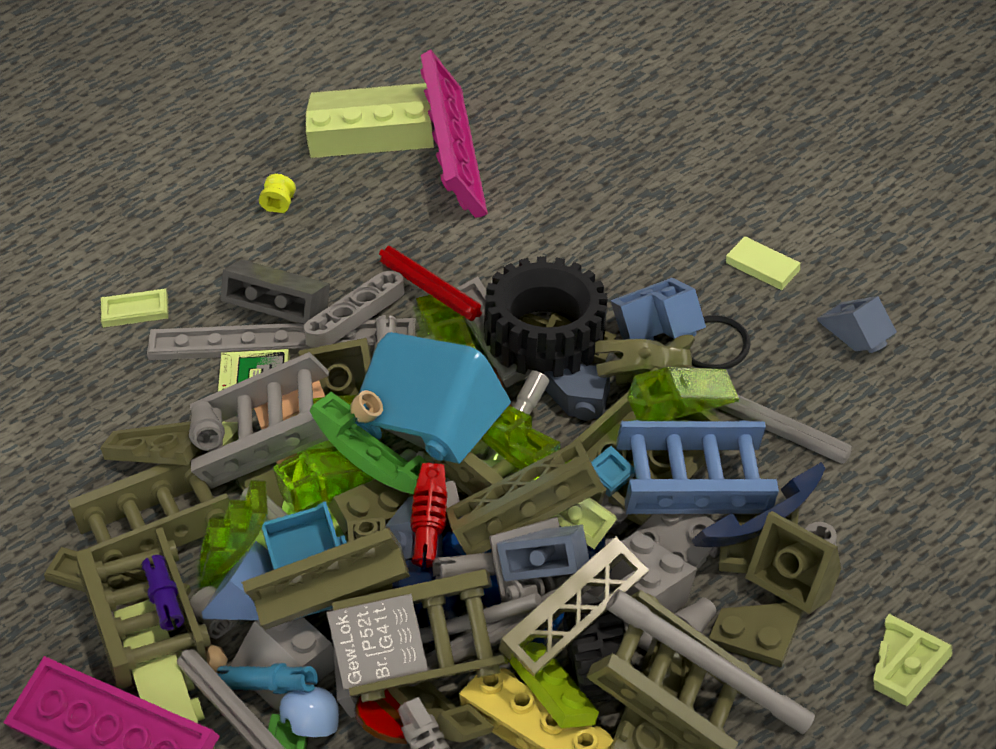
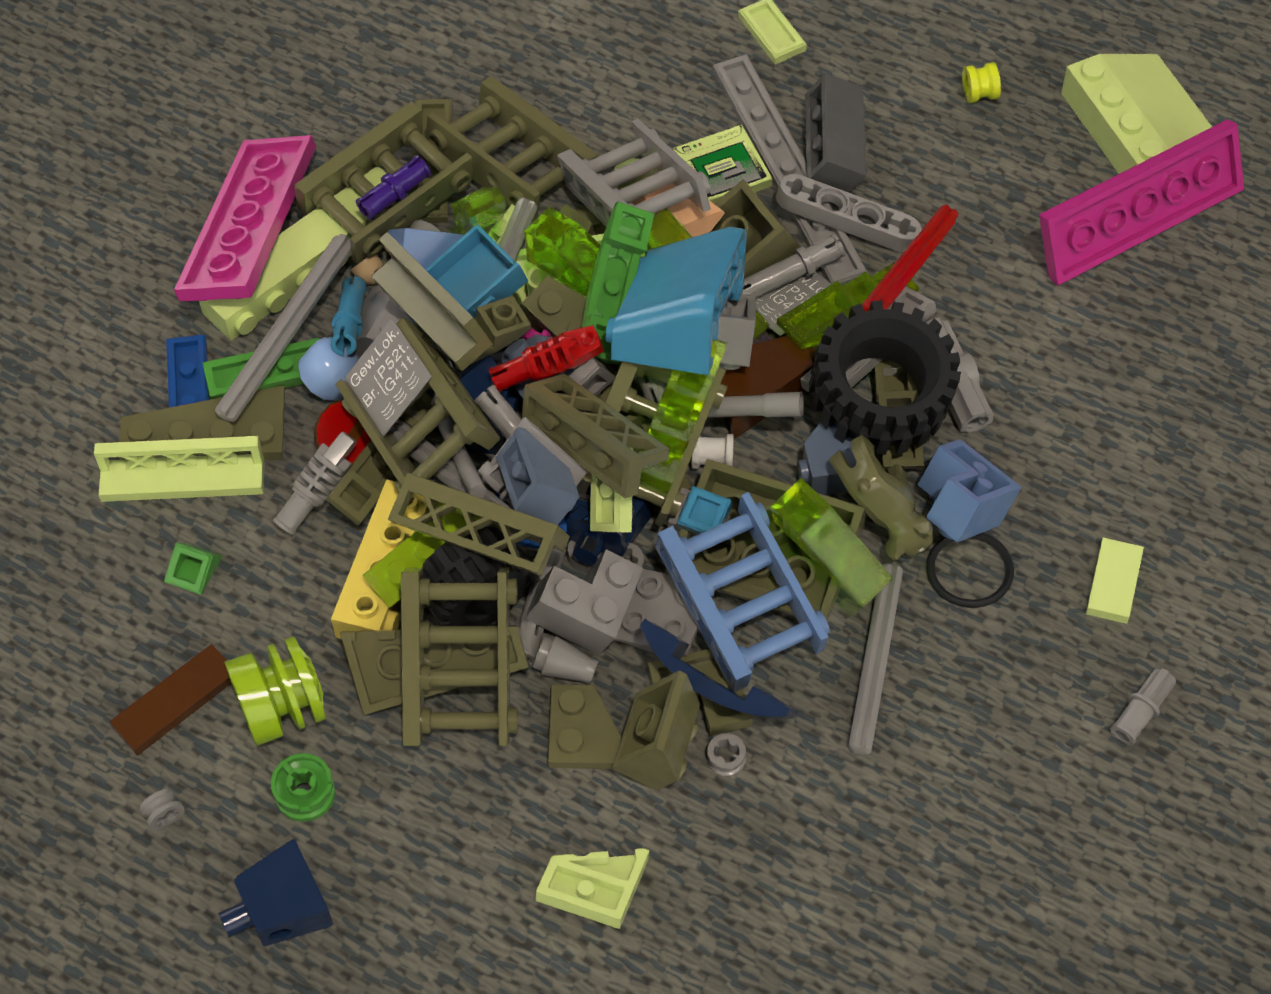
camera: 65 degrees right, 10 degrees up
olive wing [100,421,199,465] -> none
light grey cone [189,401,225,450] -> none
tan hinge [350,390,383,423] -> none
light grey piece [606,589,815,734] -> none
sand blue slope [816,296,897,353] -> none
none -> light grey axle [1110,668,1176,746]

